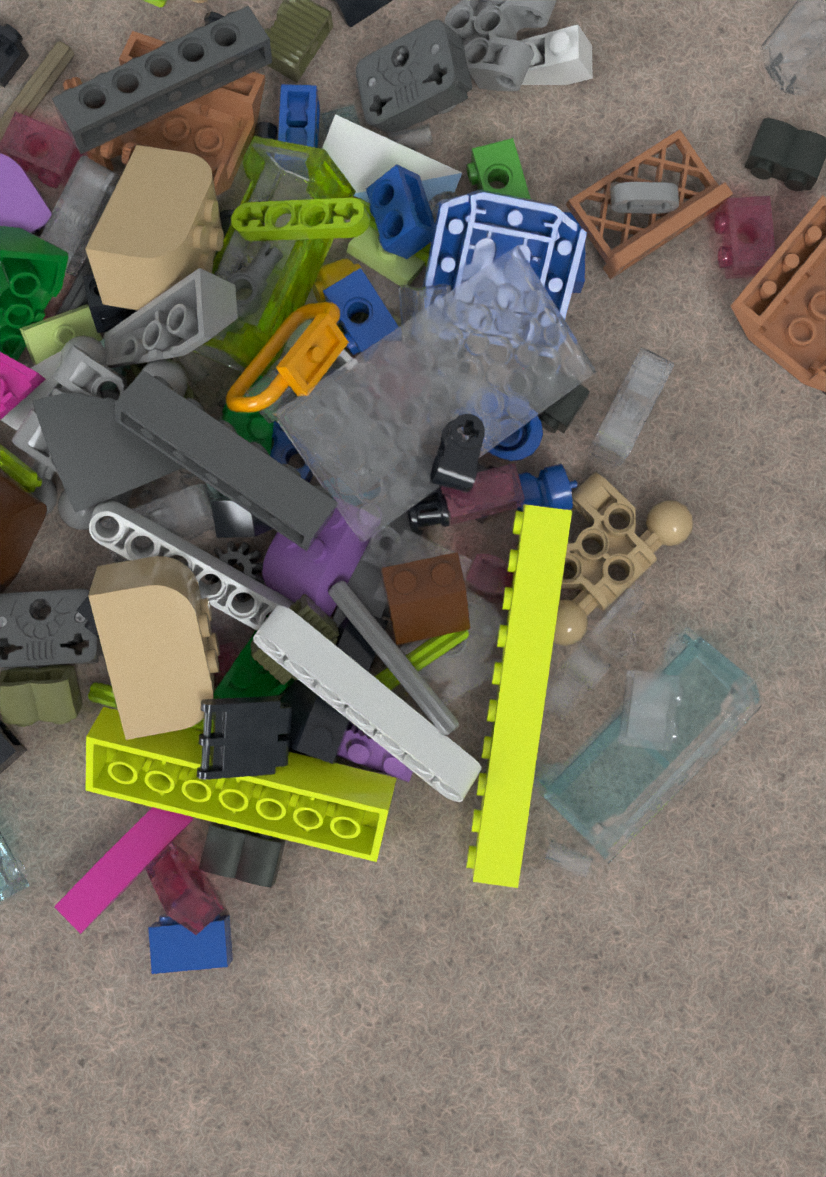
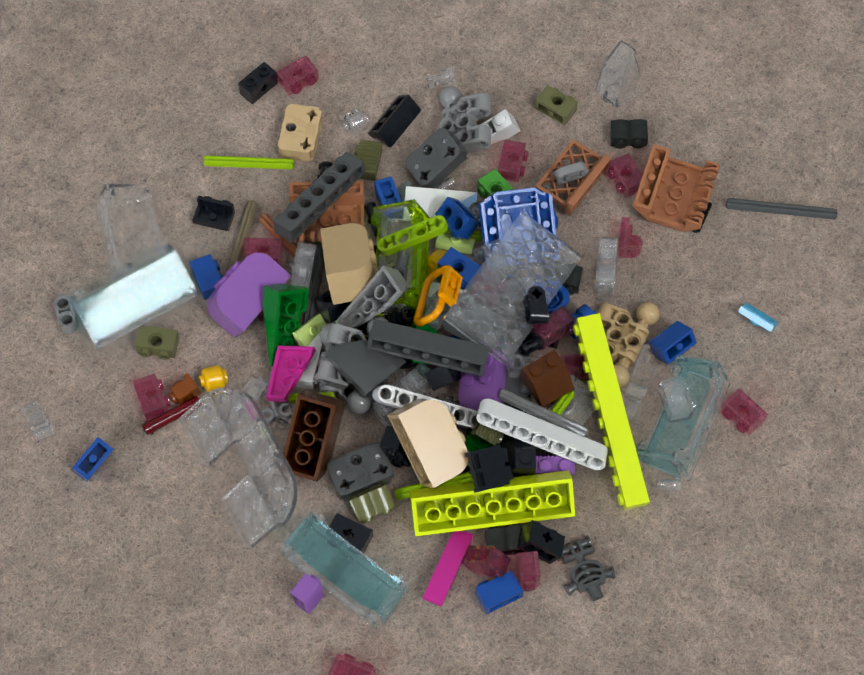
camera: 25 degrees left, 20 degrees down
none -> black connector [384,306,415,326]
none -> clear pink brick [498,140,529,182]
none -> clear pink brick [516,551,541,591]
none -> black brick [517,520,565,564]
none -> olive brick [535,85,578,125]
none -> dark grey piece [562,535,616,601]
none -> clear pink plate [619,217,643,258]
none -> blue brick [649,321,697,365]
none -> clear pink brick [721,388,768,436]

